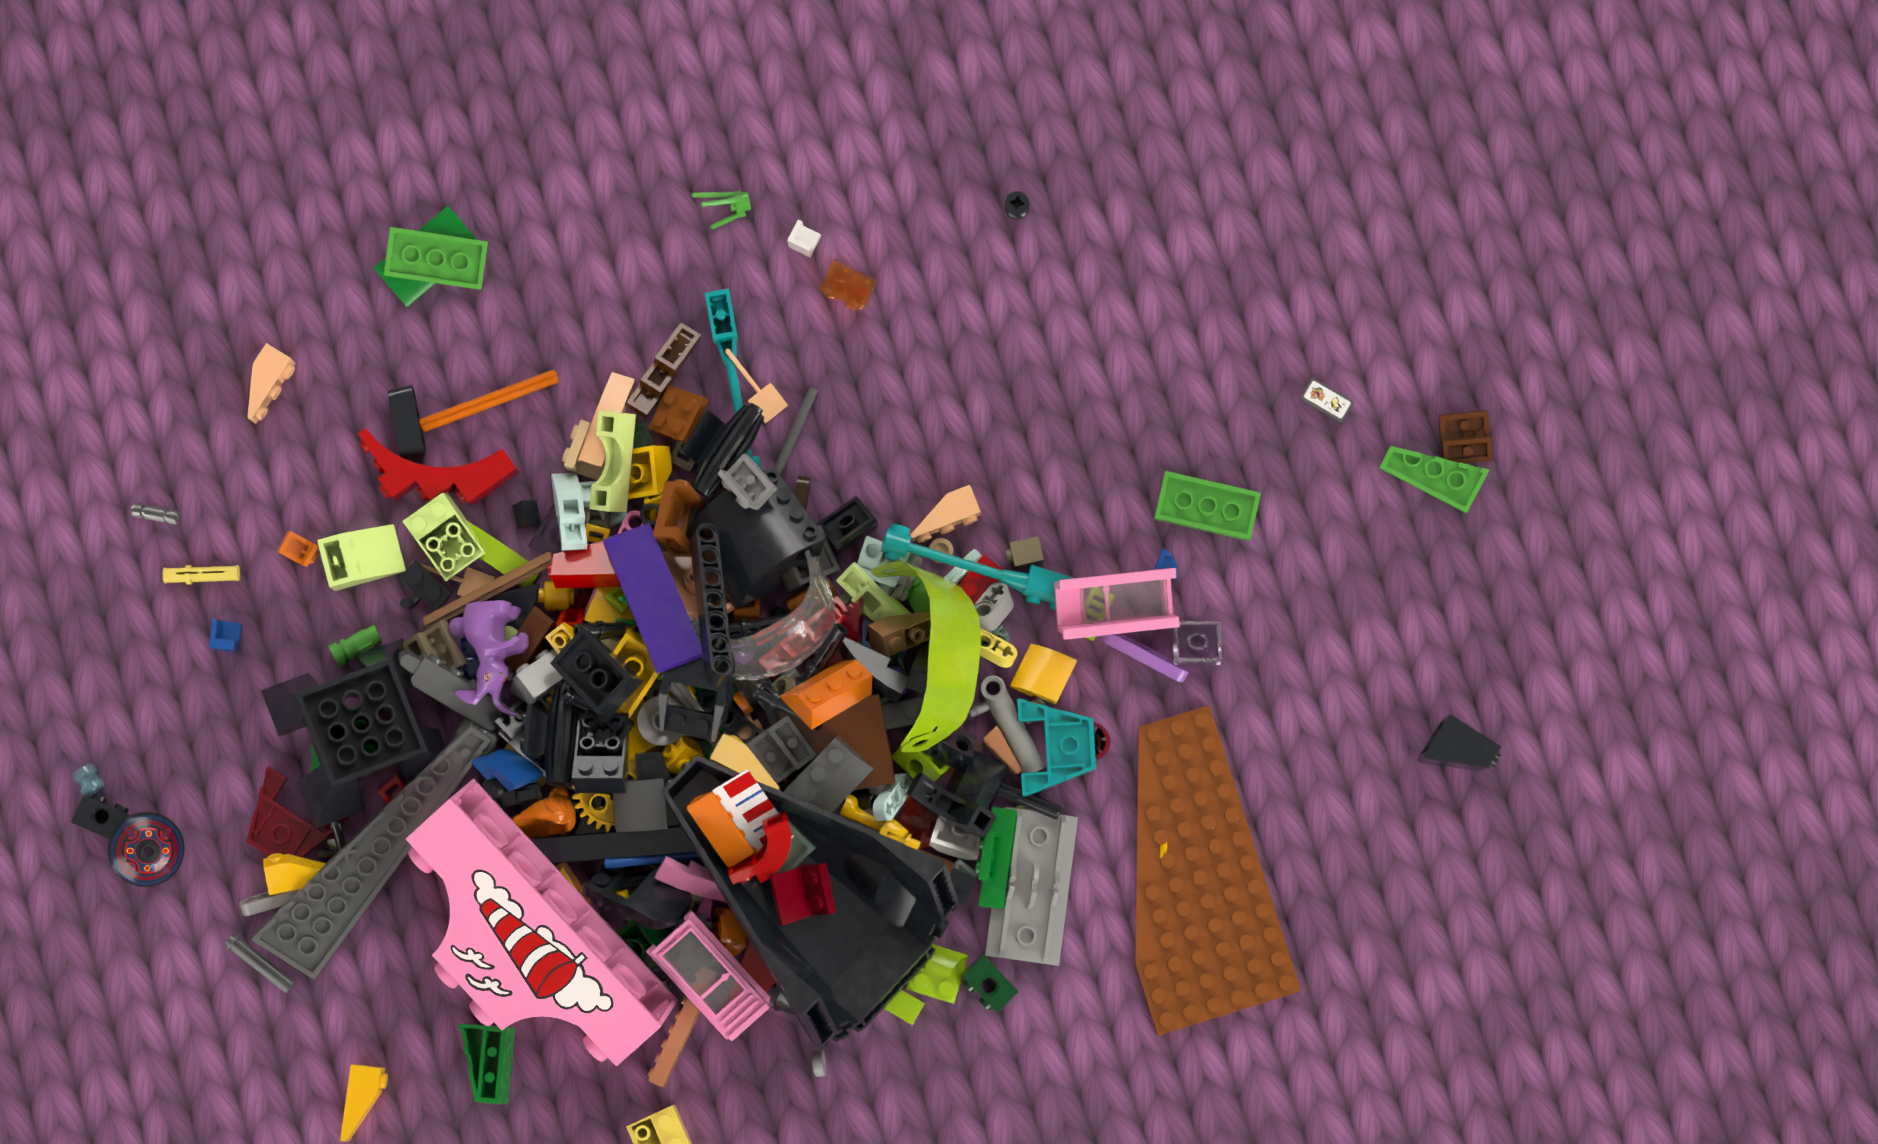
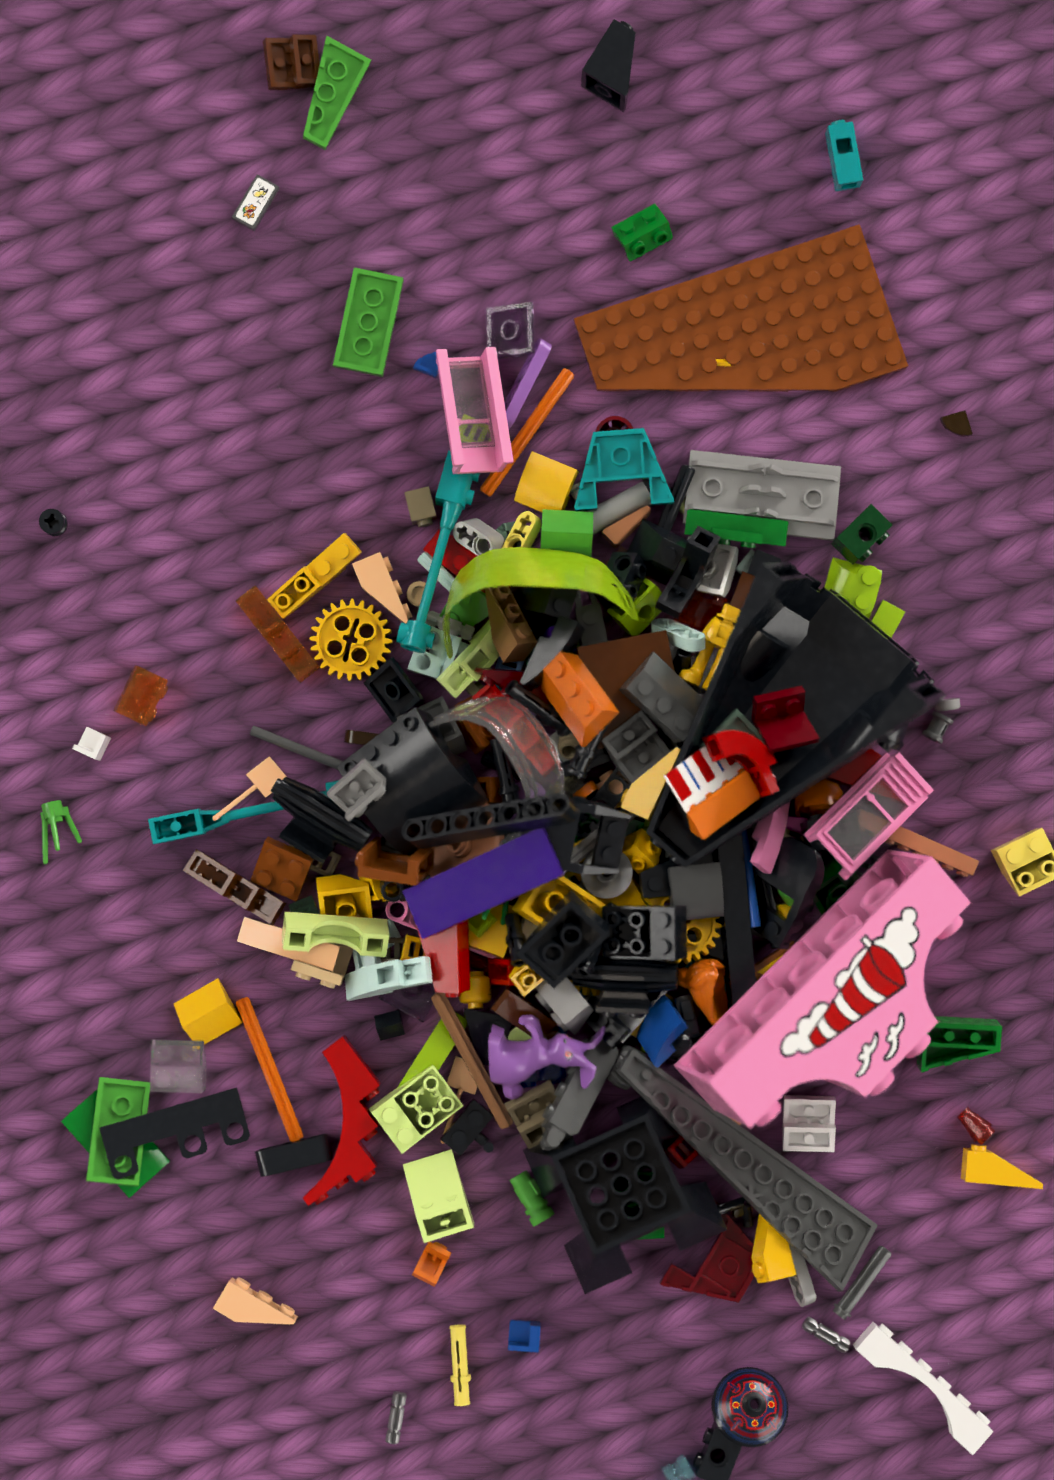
camera: 90 degrees left, 5 degrees up
none -> black piece [99,1088,250,1179]
none -> clear slope [150,1039,206,1093]
none -> yellow slope [174,978,243,1048]
none -> clear orange slope [236,585,320,683]
none -> yellow slope [267,533,362,619]
none -> yellow gear [310,599,393,682]
none -> orange axle [480,368,574,497]
none -> bright green slope [541,509,593,557]
none -> green bracket [611,204,673,261]
none -> white slope [782,1095,836,1152]
none -> flat silver axle [802,1317,851,1353]
none -> teal brick [825,120,863,191]
none -> white arch [853,1322,993,1455]
none -> dark grey bush [922,711,954,744]
none -> dark brown tile [940,410,973,437]
none -> clear red cone [957,1107,995,1145]

